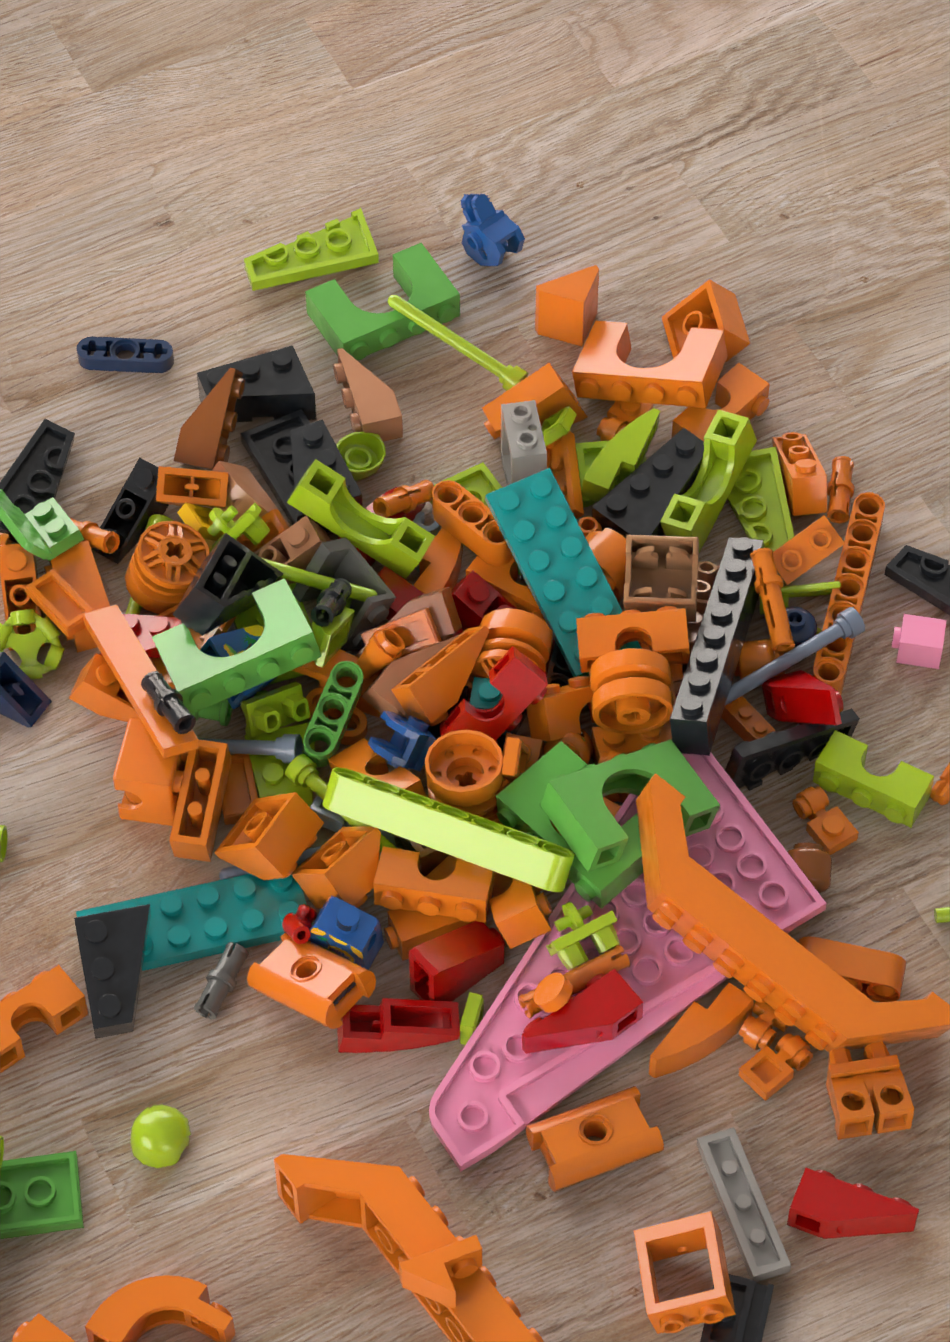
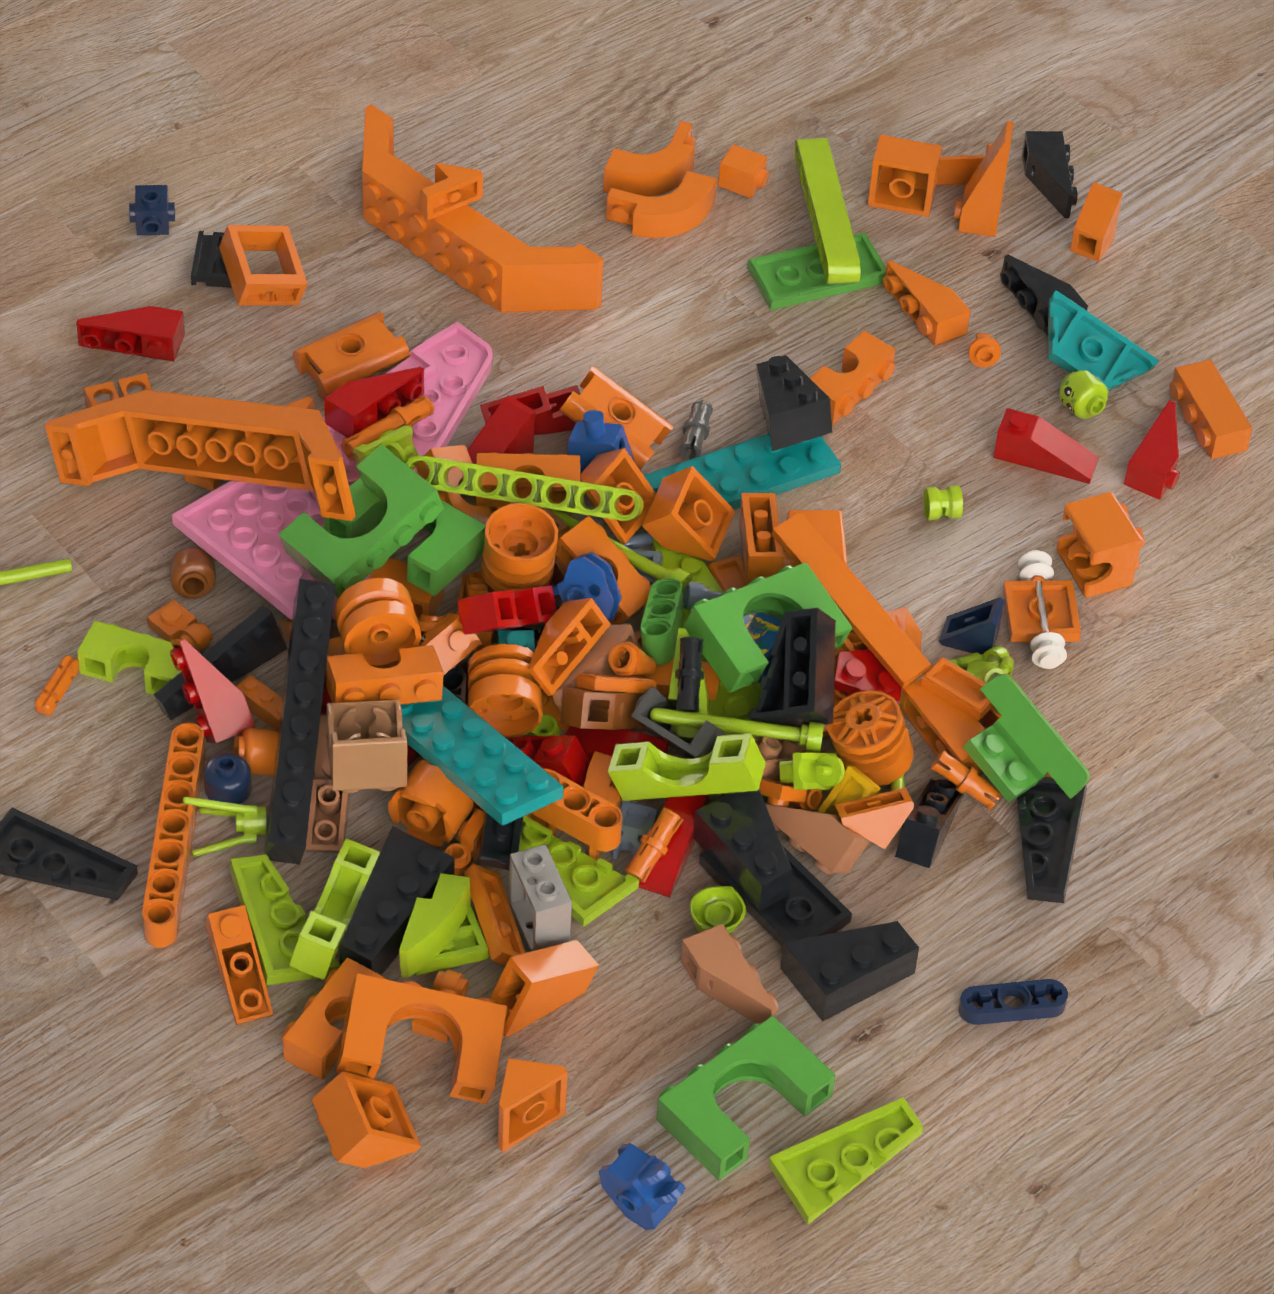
camera: 165 degrees right, 5 degrees down
lime hair [130,1104,191,1168] -> none
black pin [141,671,196,734] -> none
dark orange slope [173,368,245,471] -> none
red arm [282,904,317,944] -> none
lime piece [388,295,528,391] -> none
lime tile [460,992,484,1045] -> none
orange tile [501,737,529,782] -> none
orange tile [533,973,573,1013] -> none
lime tile [541,406,577,446] -> none
light grey plate [697,1127,791,1282] -> none
sand blue piece [725,607,865,705] -> none
orange pin [750,548,795,653] -> none
orange brick [773,515,845,586] -> none
orange beam [798,936,906,1002] -> none
orange pin [827,456,854,524] -> none
bright pink brick [891,614,947,669] -> none

